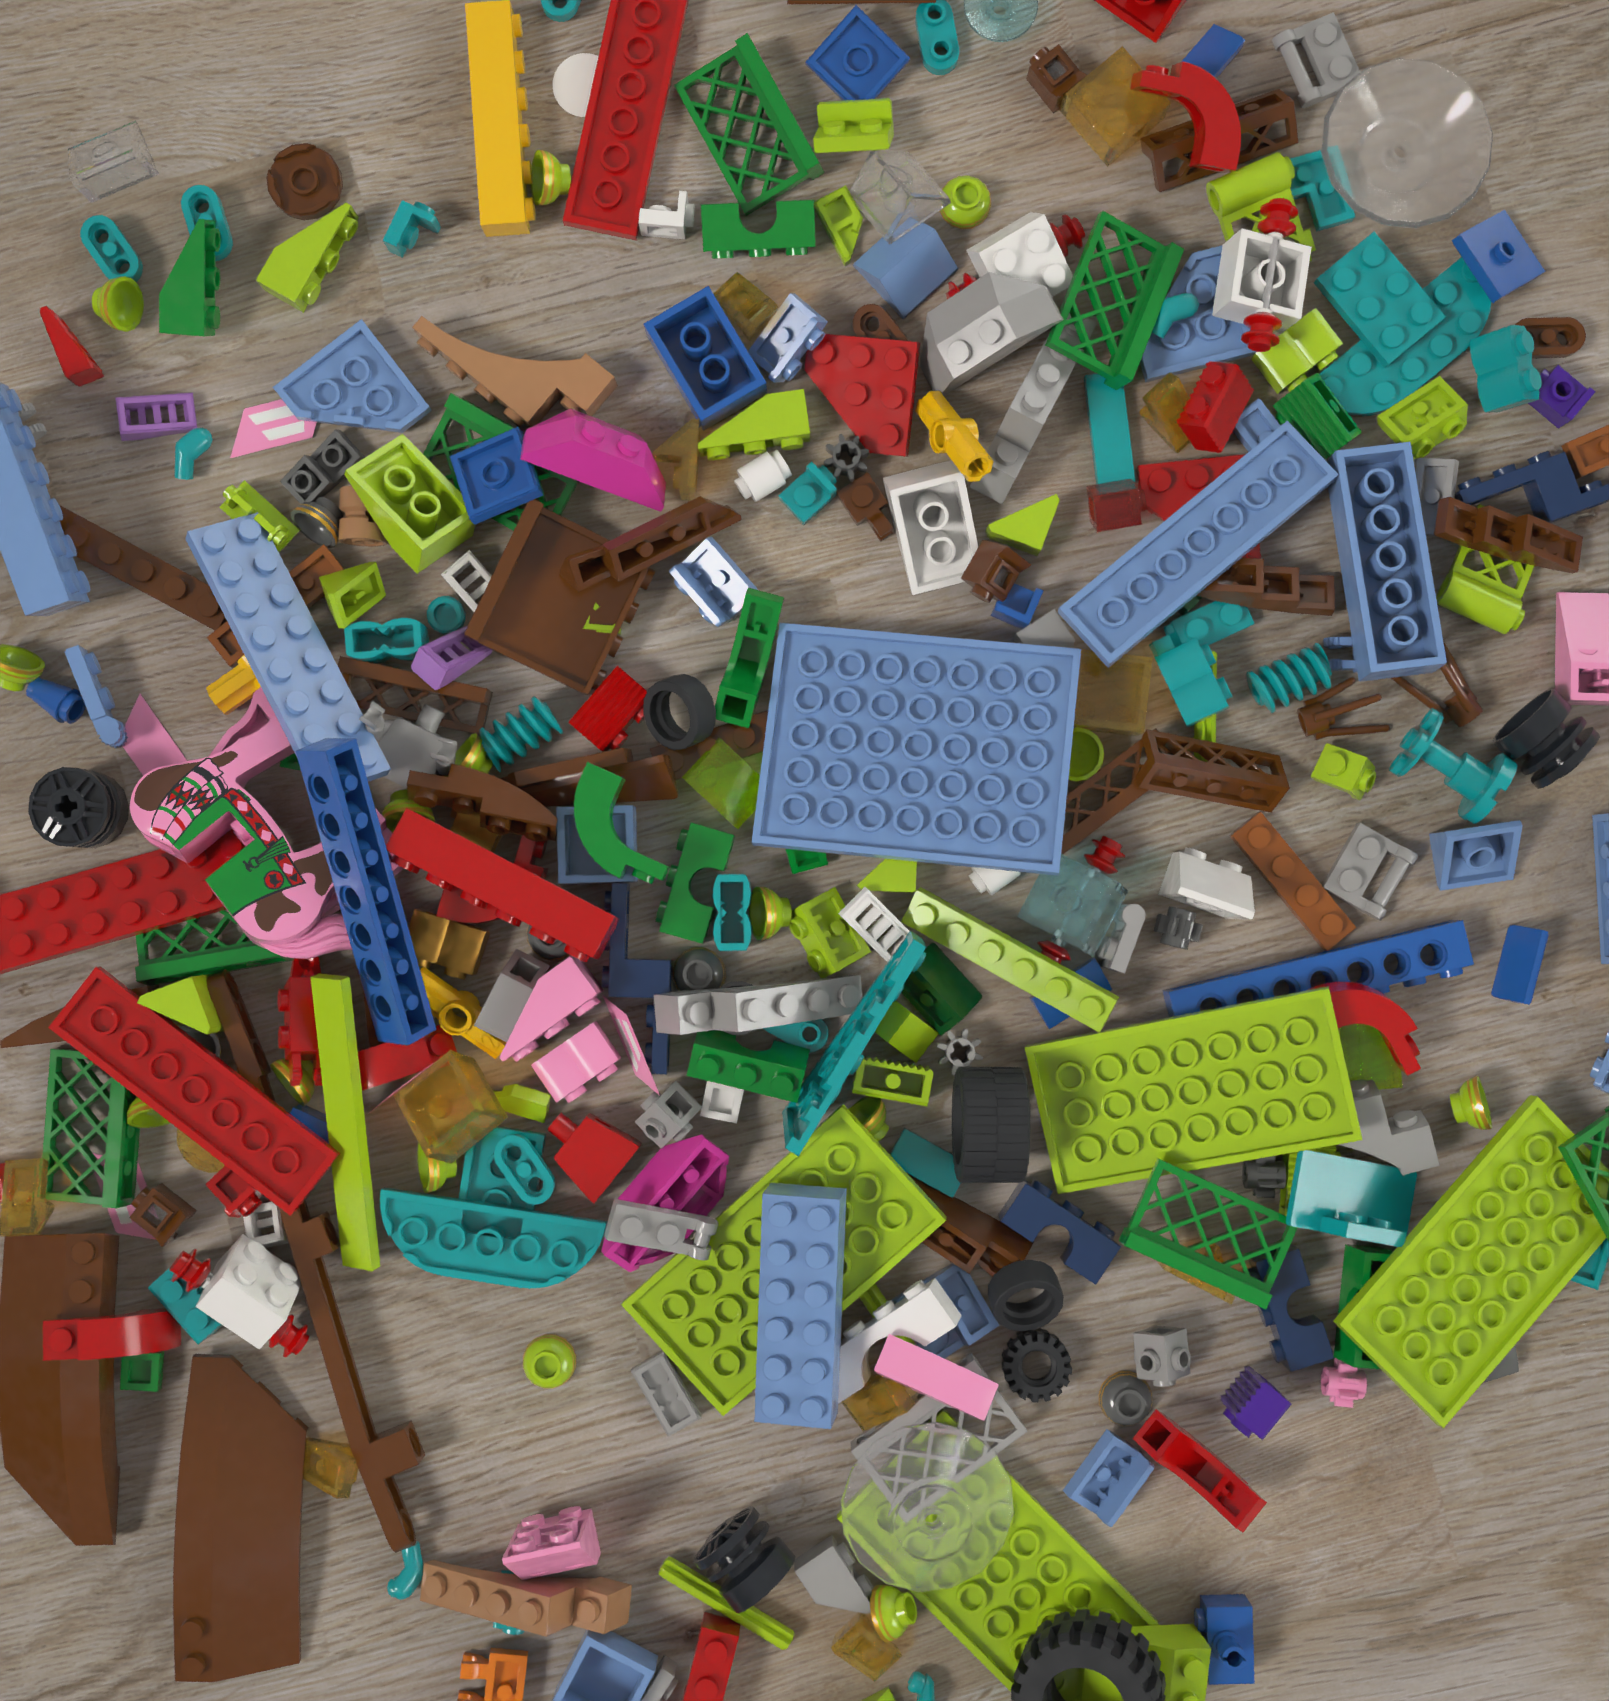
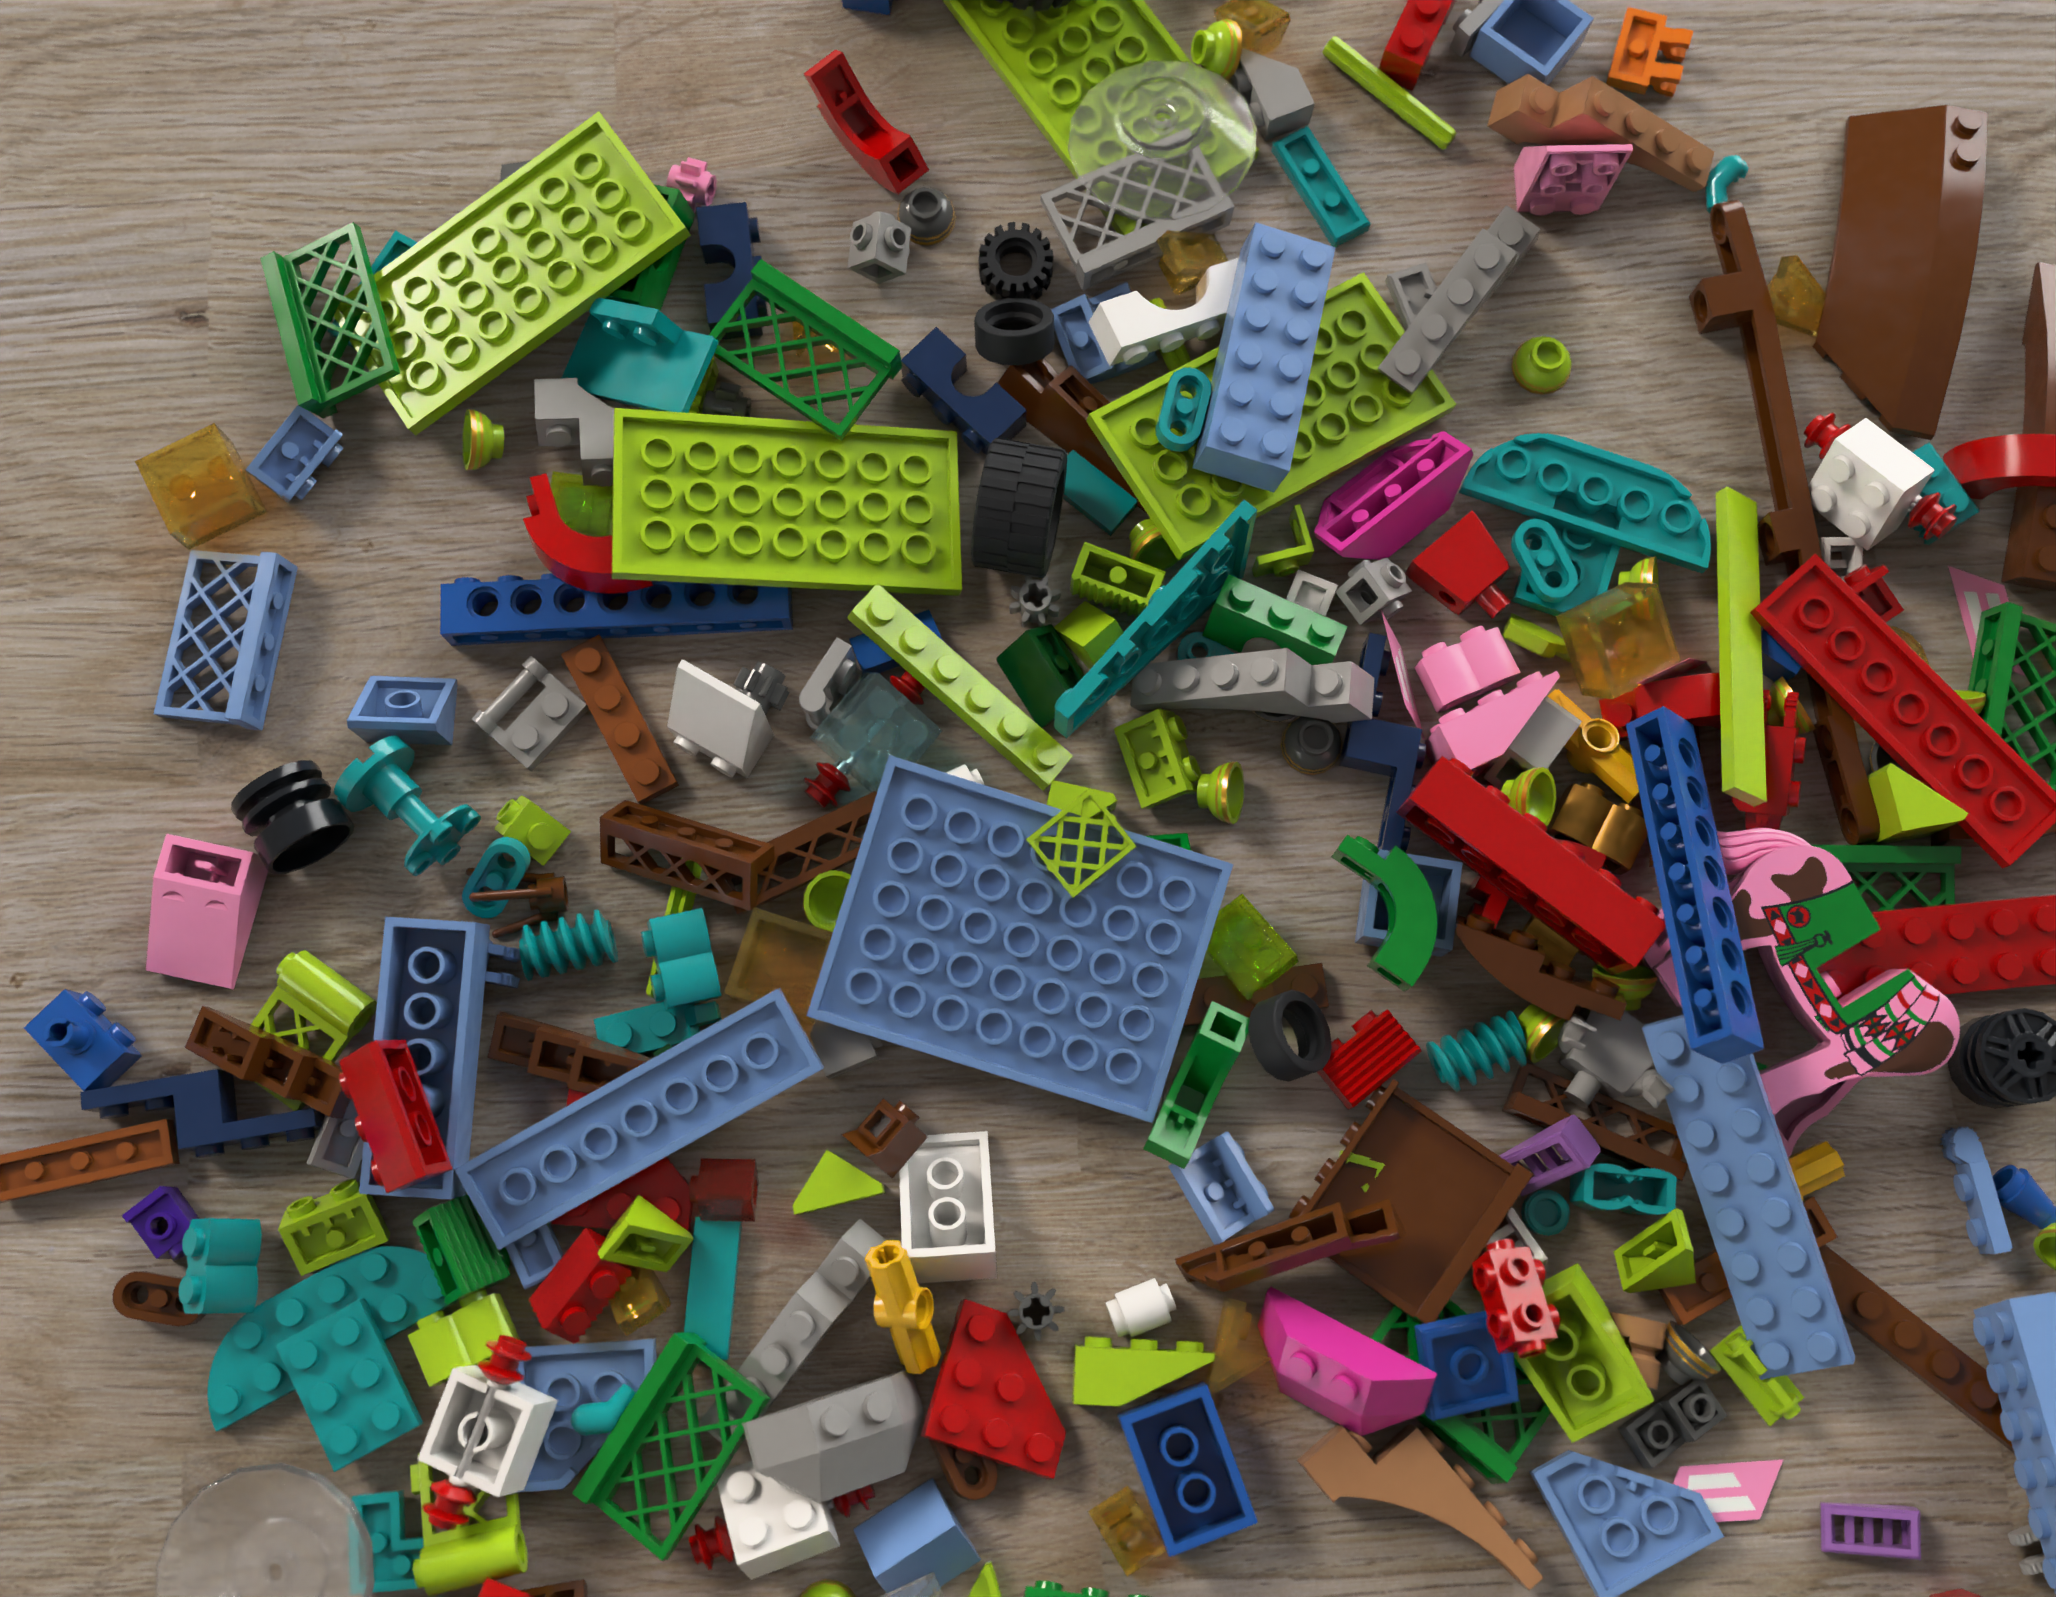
camera: 175 degrees left, 10 degrees down
green plate [120,1351,164,1392] -> none
bright pink sticker [122,694,187,776] -> none
reddish brown window [129,1183,197,1247] -> none
teal arm [174,428,213,480] -> none
reddish brown wedge [499,748,678,807] -> none
light grey plate [604,1199,719,1260] -> none
green arch [655,823,735,944] -> none
black wheel [693,1506,796,1614] -> none
teal brick [713,874,752,951] -> none
medium blue bracket [748,293,828,383] -> none
teal bracket [778,461,837,525] -> none
reddish brown plate [837,472,893,542] -> none
white slope [838,887,909,962] -> none
bright pink slope [874,1334,999,1421] -> none
blue panel [990,583,1044,629] -> none
medium blue bracket [1063,1429,1155,1527] -> none
dark purple brick [1221,1366,1292,1440] -> none
reddish brown plant [1391,643,1483,727] -> none
blue plate [1452,210,1545,303] -> none
blue slope [1491,925,1549,1005] -> none
none -> red slope [339,1040,453,1193]
none -> teal plate [462,837,531,918]
none -> lime slope [598,1194,694,1273]
none -> lime window [1026,788,1137,898]
none -> teal plate [1156,367,1211,452]
none -> lime bracket [1252,504,1314,577]
none -> teal tile [1271,125,1371,247]
none -> light grey arch [1378,205,1541,395]
none -> red brick [1472,1239,1560,1358]
none -> lime piece [1501,767,1556,826]

